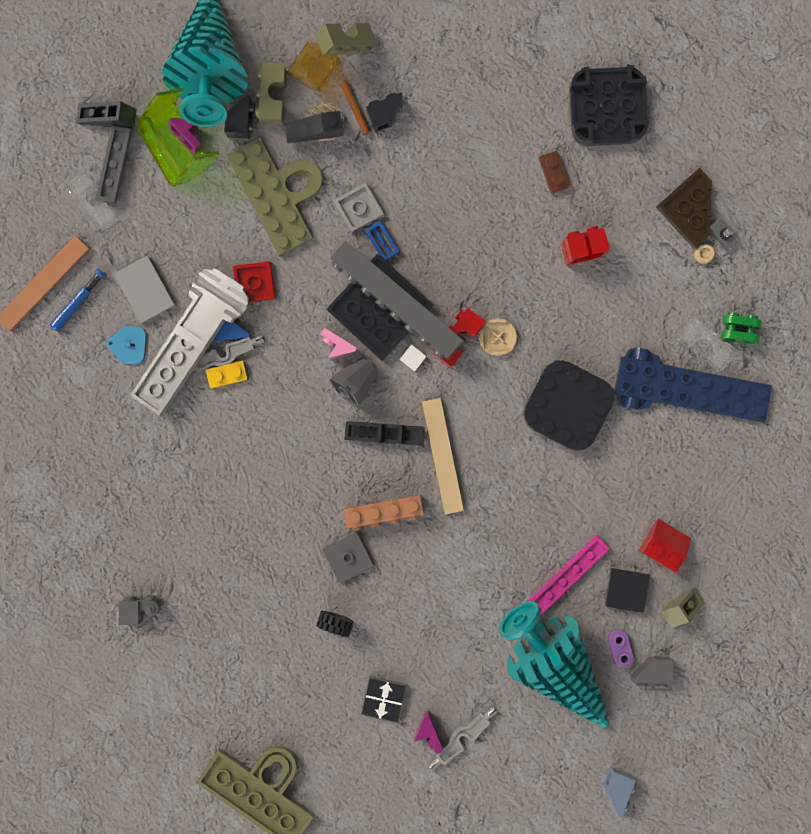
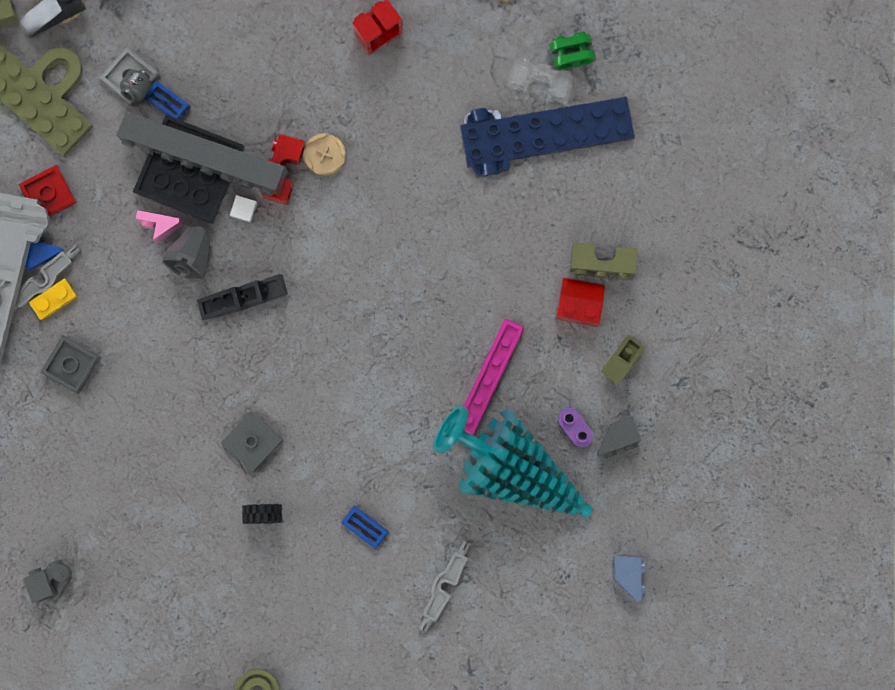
camera: 20 degrees left, 5 degrees down
nougat brick [343,494,423,531] -> none
black tile [361,676,407,723] -> none
magenta slope [414,711,443,754] -> none
tan tile [422,398,464,514] -> none
black plate [523,360,615,450] -> none
black tile [605,568,650,613] -> none
none -> dark grey plate [40,335,101,394]
none -> dark grey head [120,70,152,102]
none -> blue tile [341,506,389,549]
none -> olive arch [570,243,638,280]

